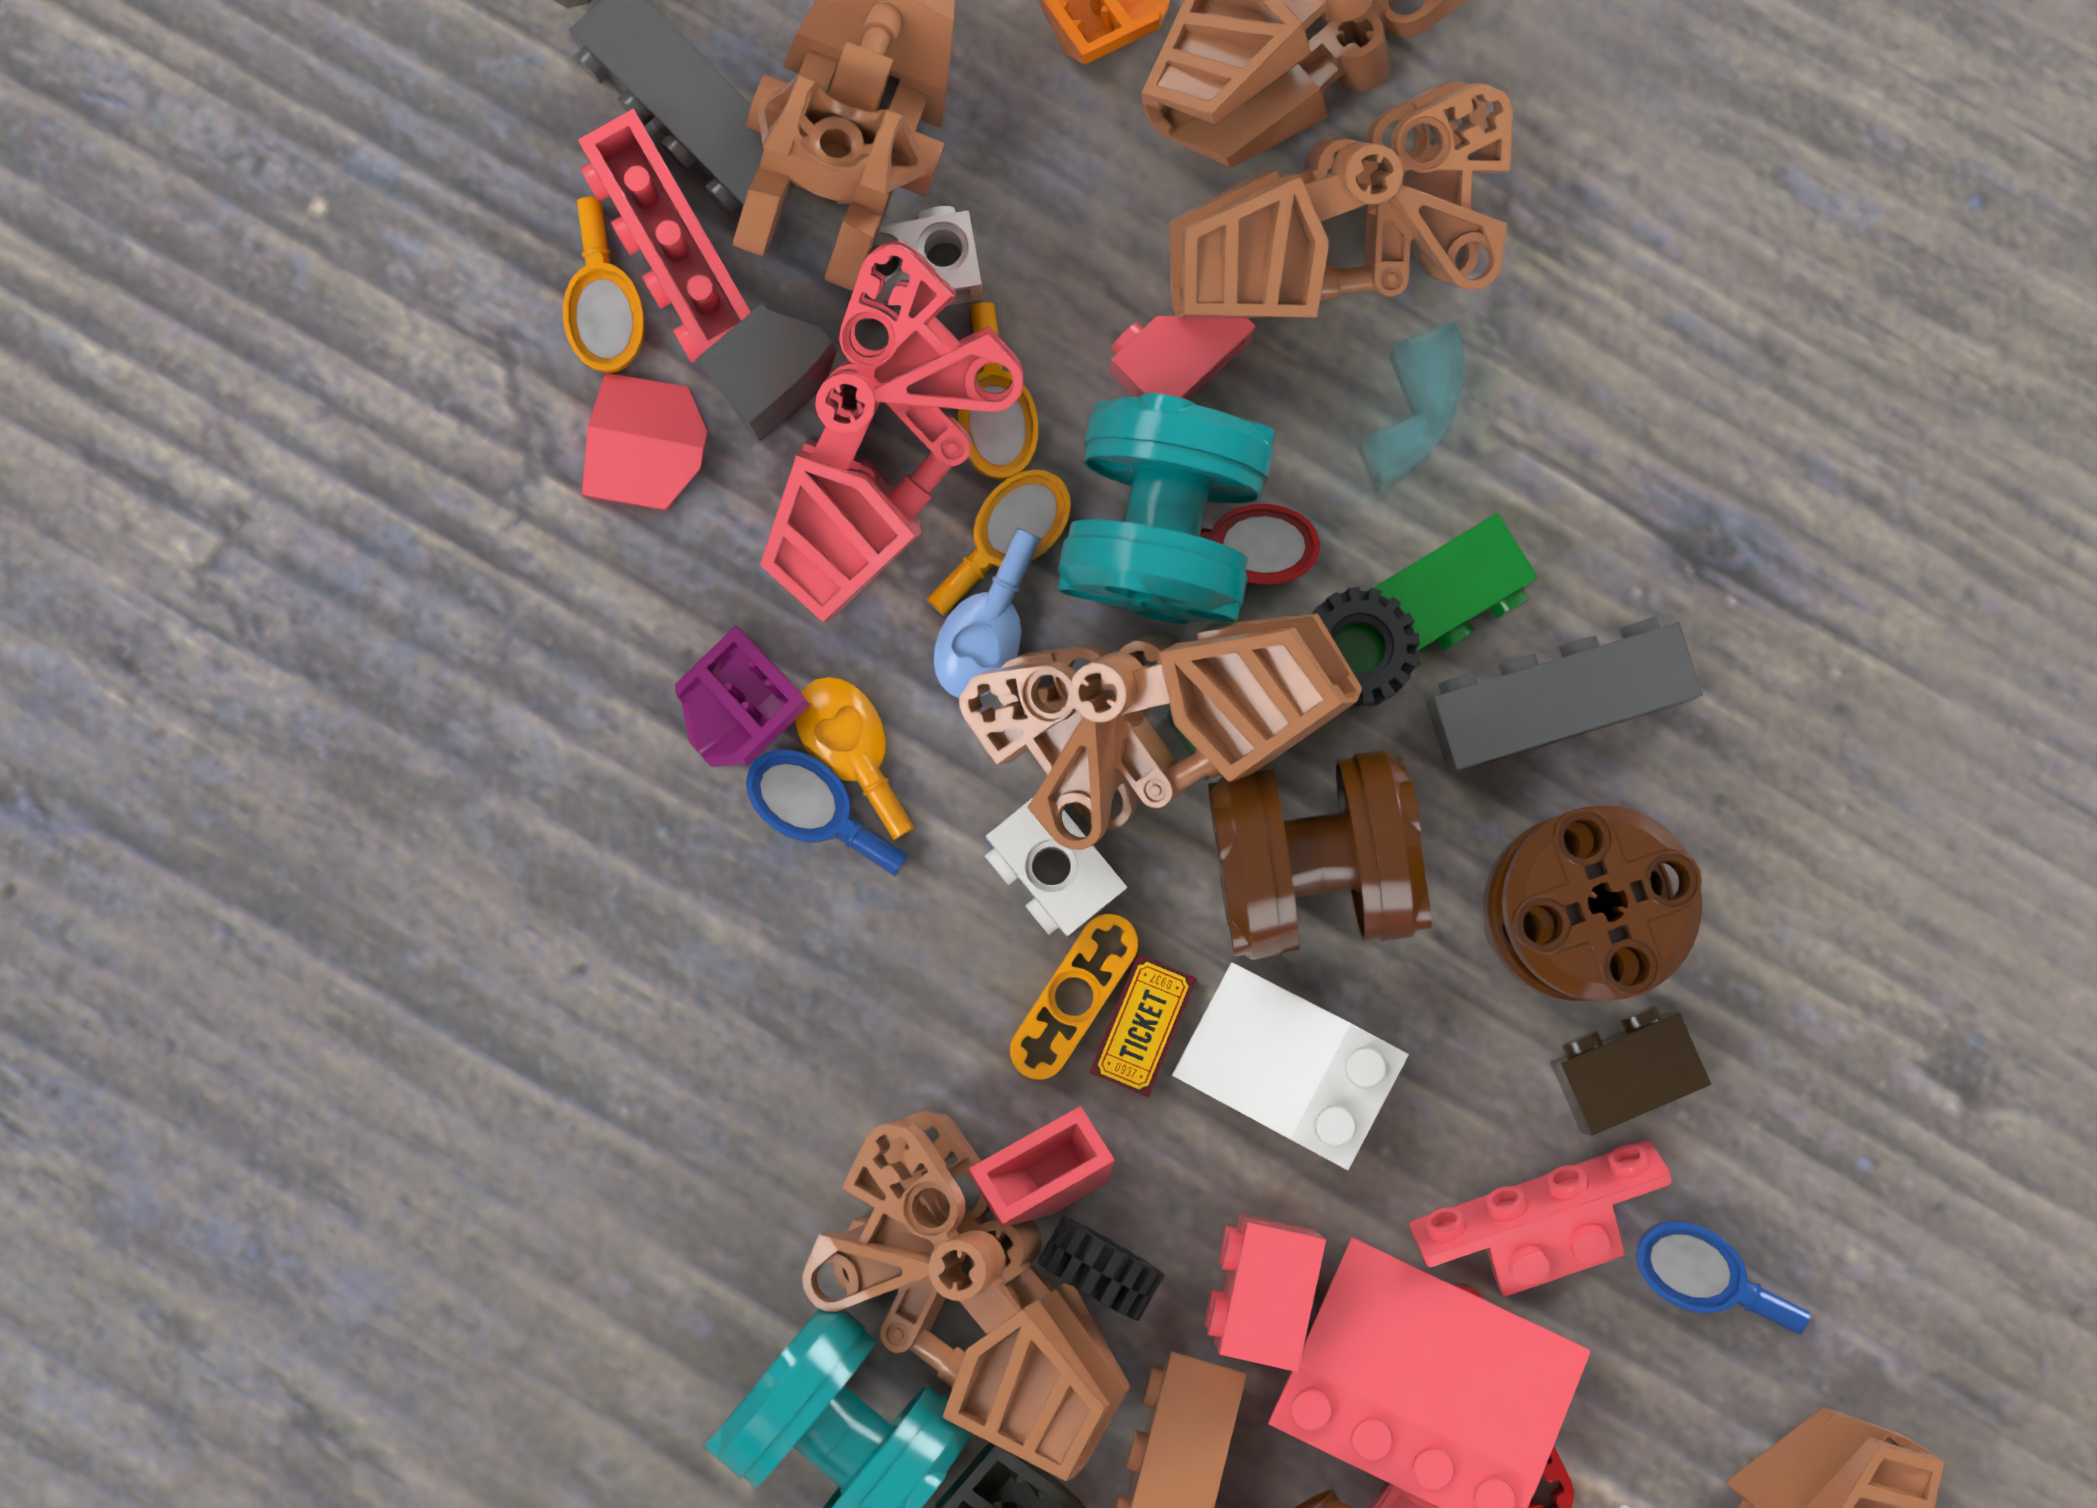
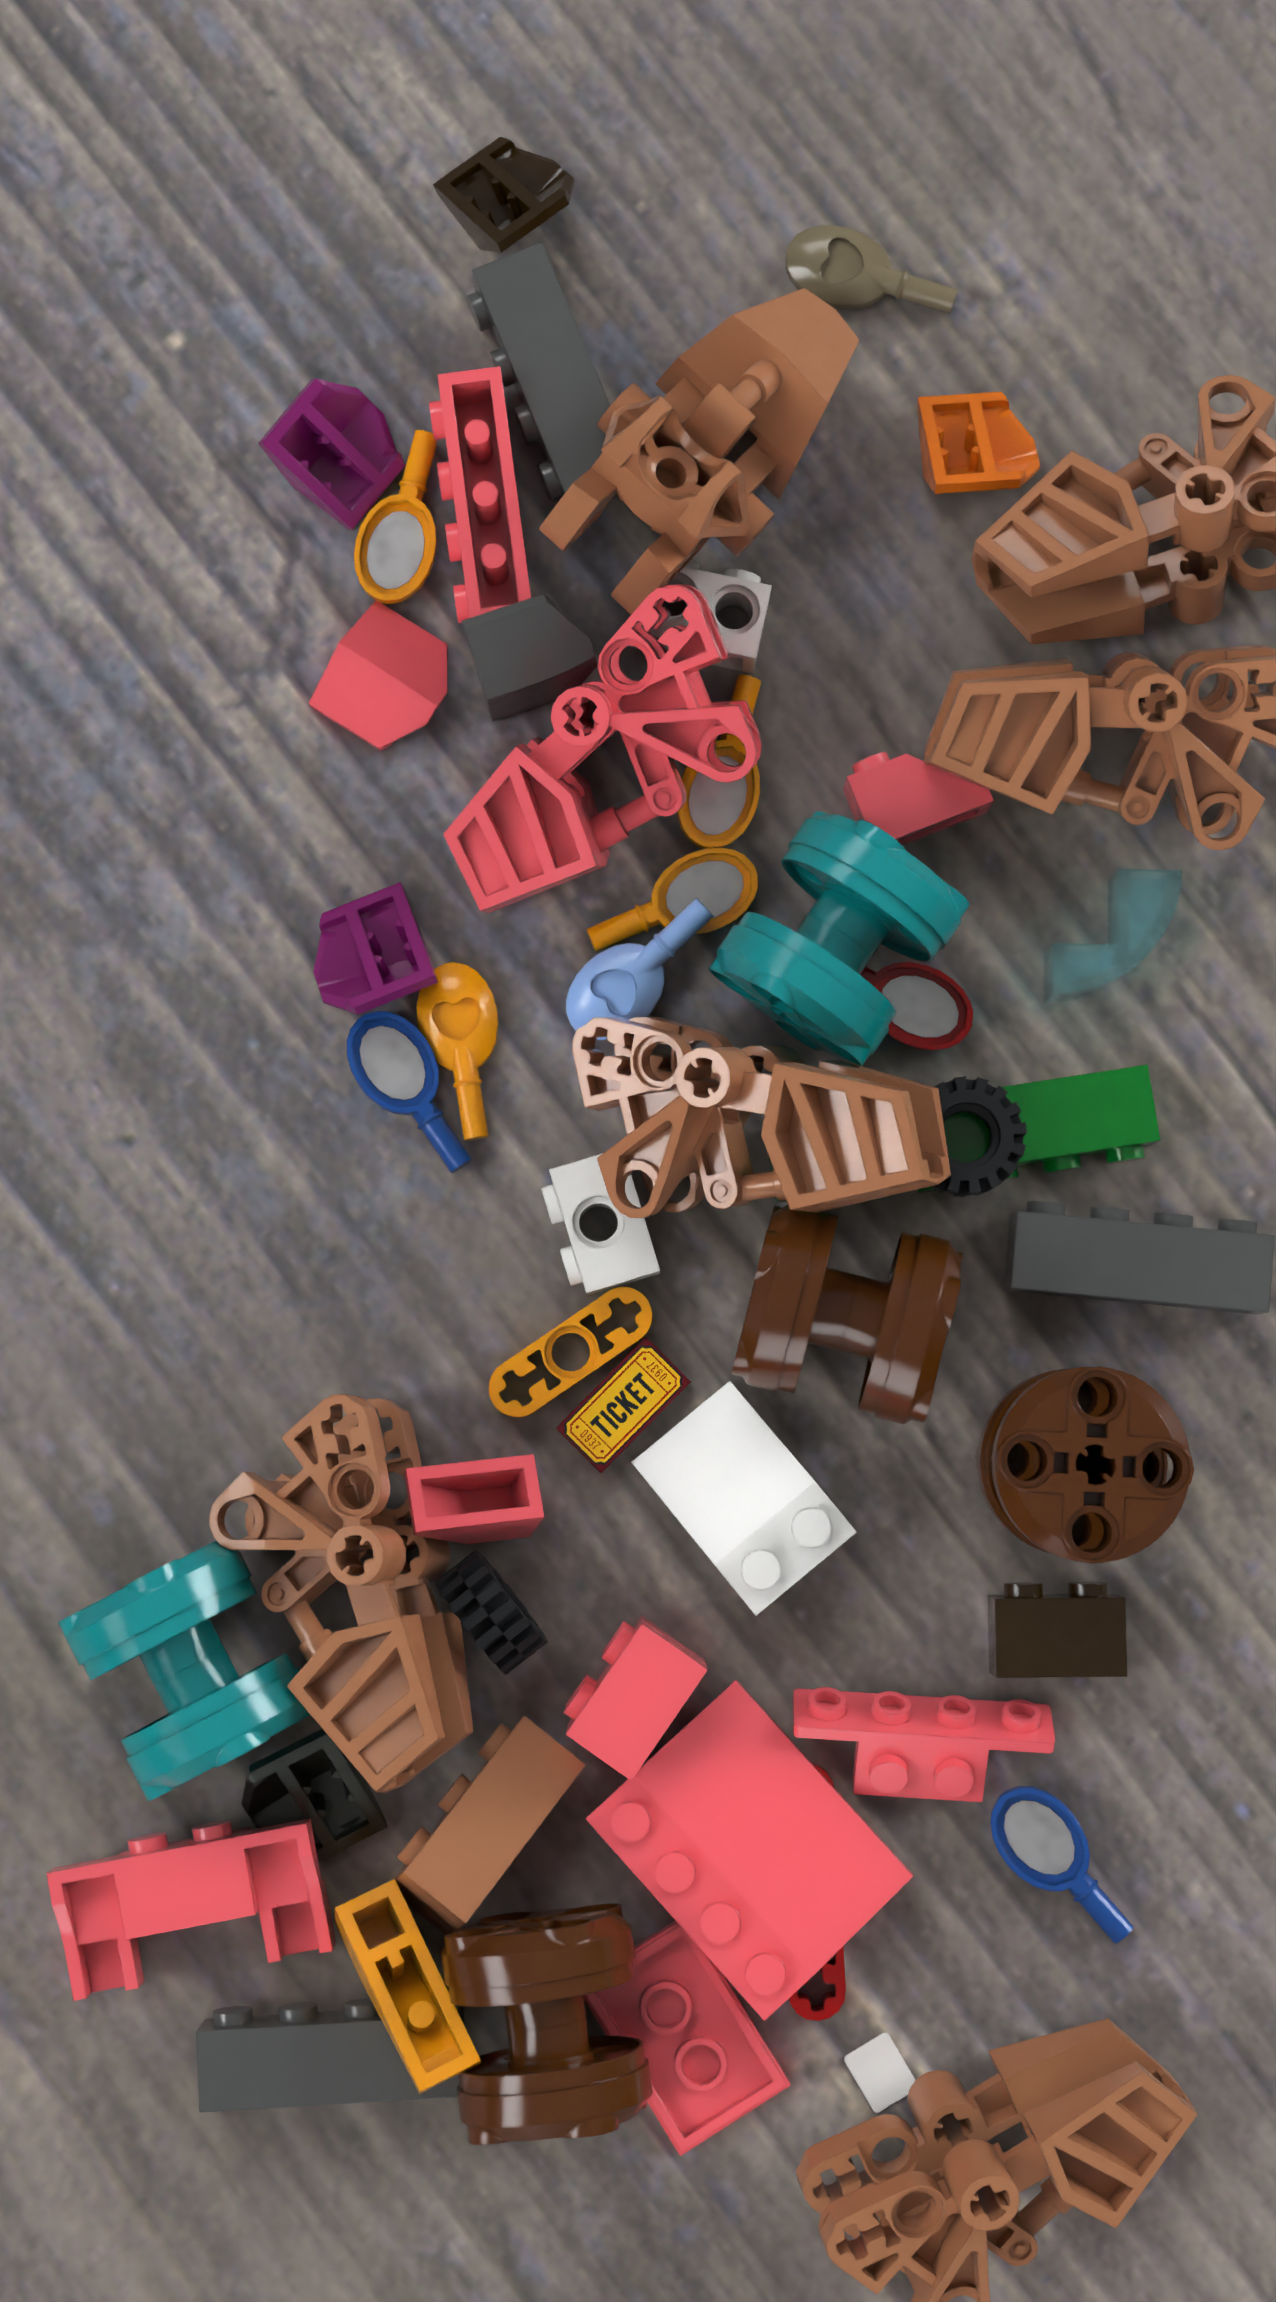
camera: 20 degrees right, 0 degrees up
none -> magenta slope [258,379,405,530]

